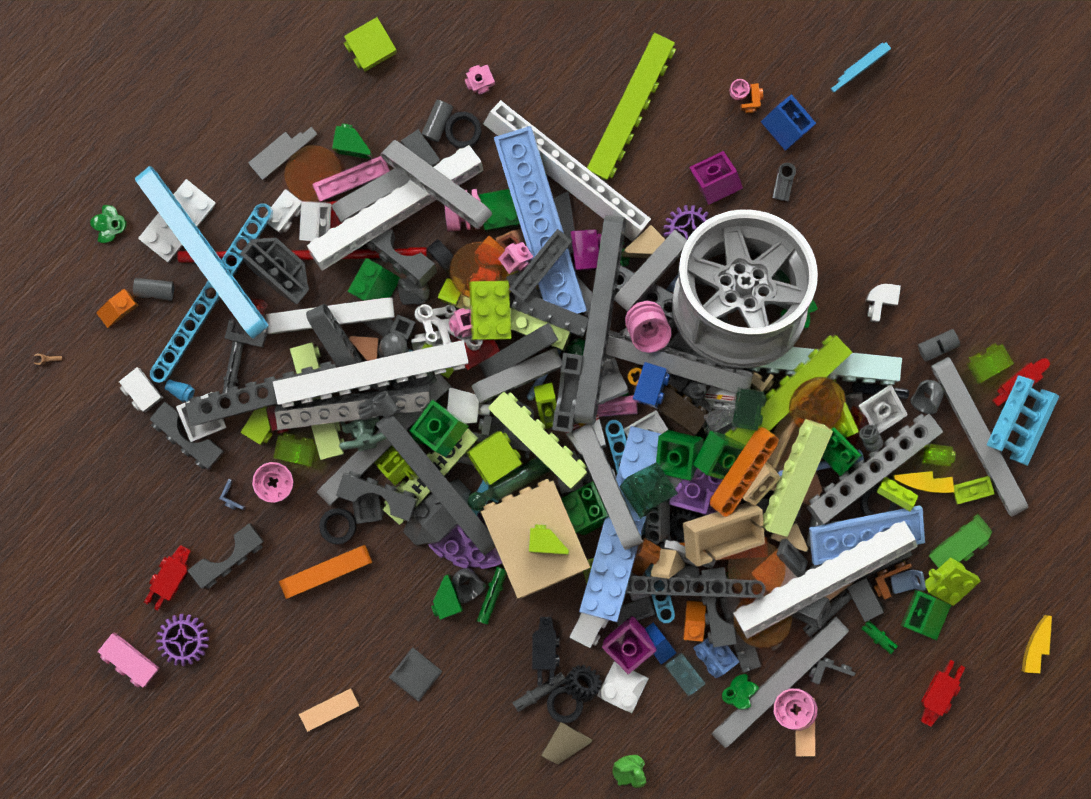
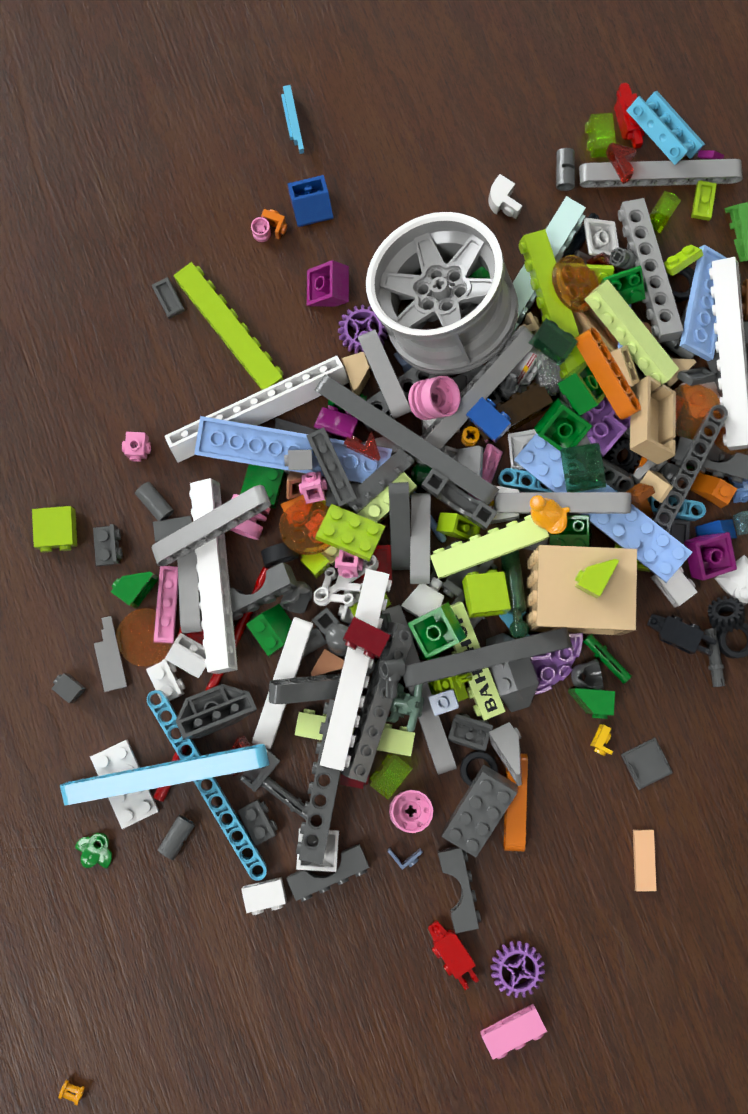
camera: 75 degrees left, 5 degrees down
medium nougat hand [34,353,62,365] -> none
orange slope [96,289,139,328] -> none
dark azure cone [165,379,195,402] -> none
lime slope [241,407,272,445] -> none
dark grey arch [336,471,419,521] -> none
black tyre [445,111,482,148] -> none
dark grey piece [772,163,796,202] -> none
yellow slope [892,471,954,493] -> none
dark grey hair [910,380,944,414] -> none
none -> dark grey brick [51,673,86,703]
none -> dark grey bracket [93,524,123,566]
none -> dark grey tile [151,277,185,319]
none -> dark grey bracket [238,799,278,846]
none -> light grey brick [284,450,312,470]
none -> clear red slope [343,432,381,462]
none -> dark red brick [343,617,390,660]
none -> bracket [428,689,459,716]
none -> dark grey brick [442,765,518,857]
none -> light grey slope [489,722,522,786]
none -> light orange hair [530,495,570,534]
none -> yellow bracket [590,724,613,756]
none -> clear red slope [606,143,637,184]
none -> magenta tile [697,150,724,160]

